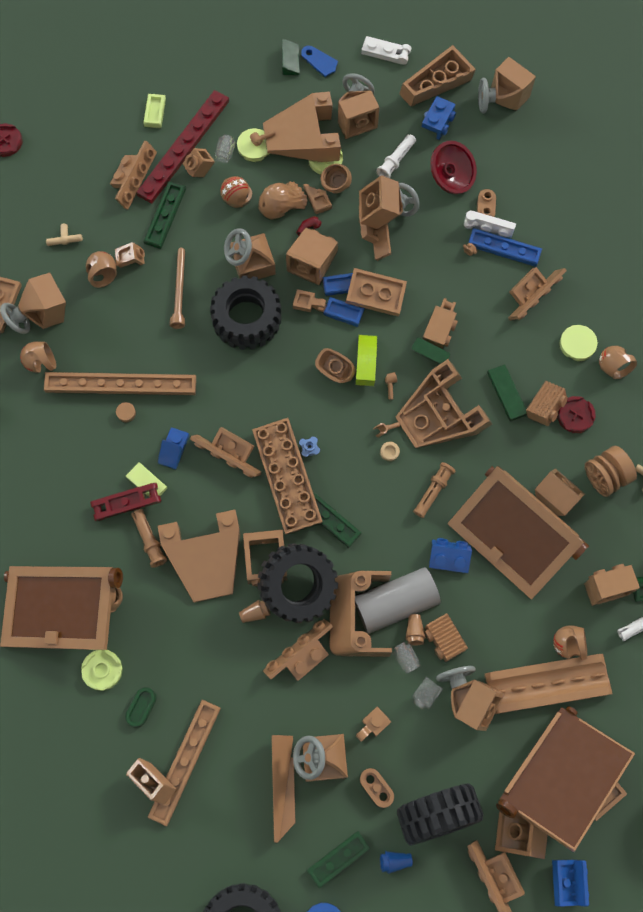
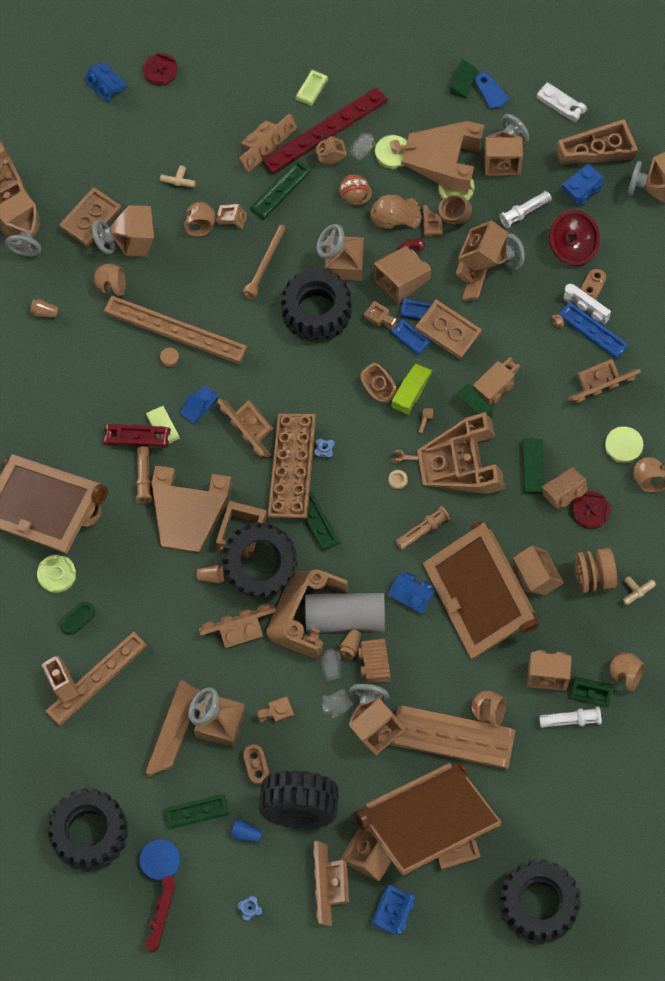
camera: 25 degrees right, 5 degrees down
none -> medium nougat plate [303,628,323,655]

